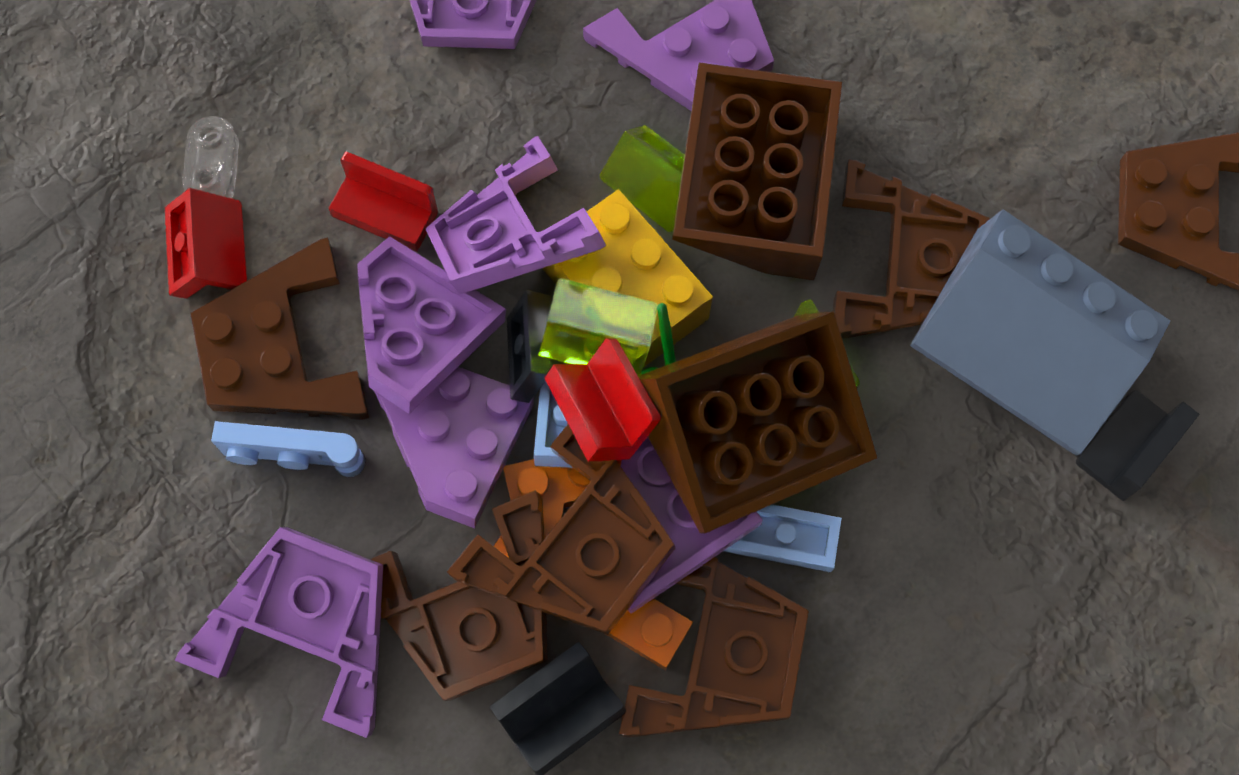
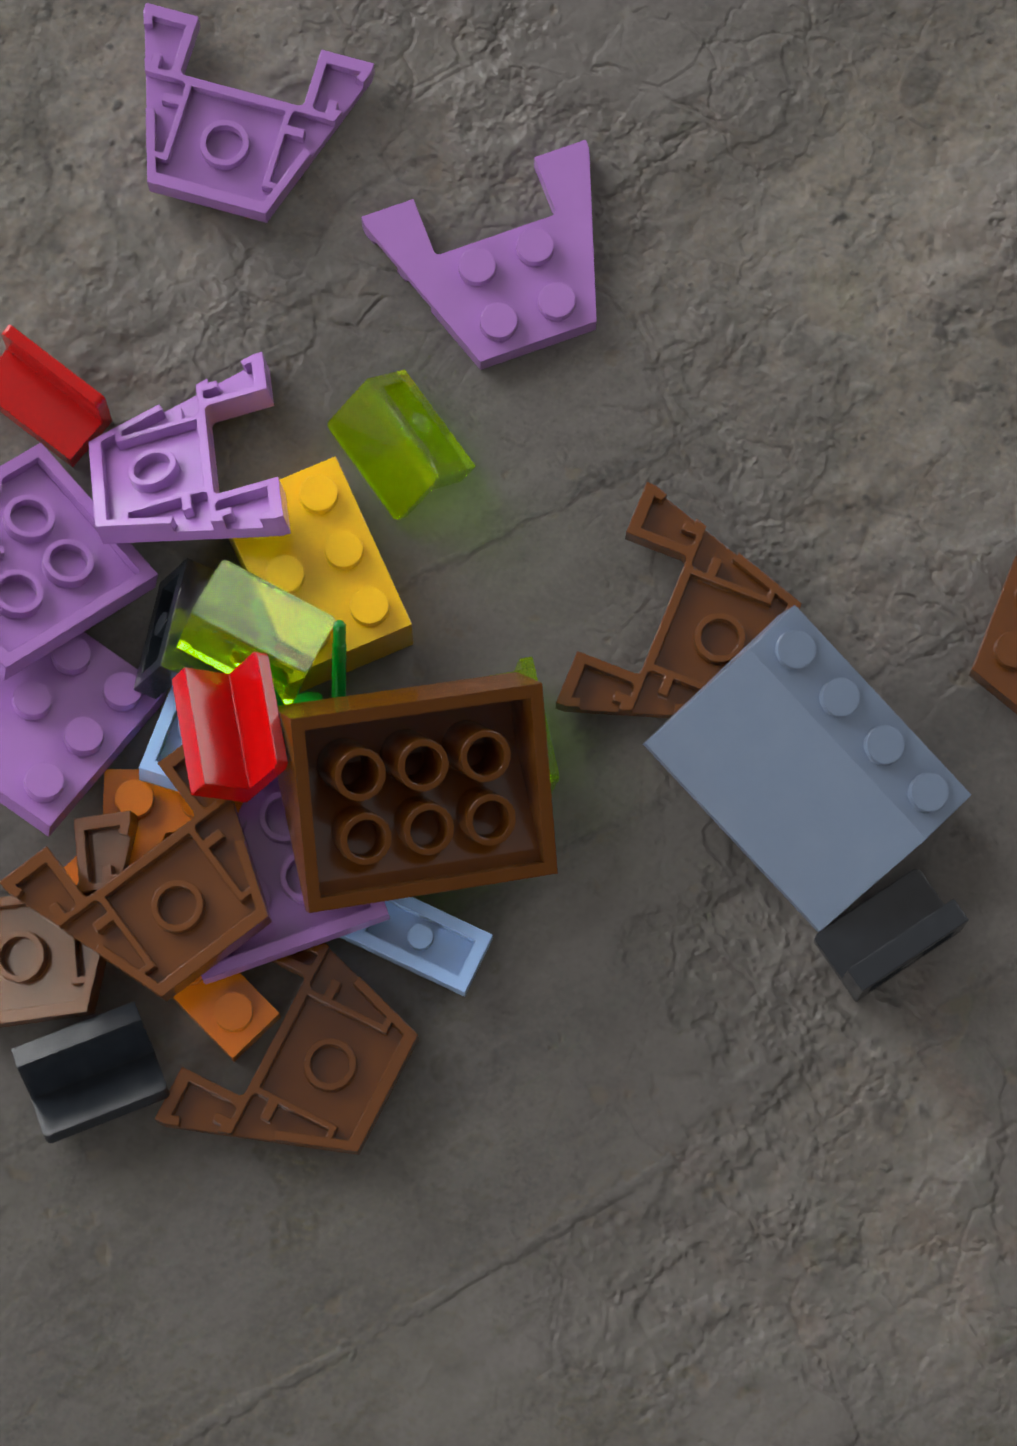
camera: 15 degrees right, 5 degrees up
reddish brown slope [672,62,842,281] -> none

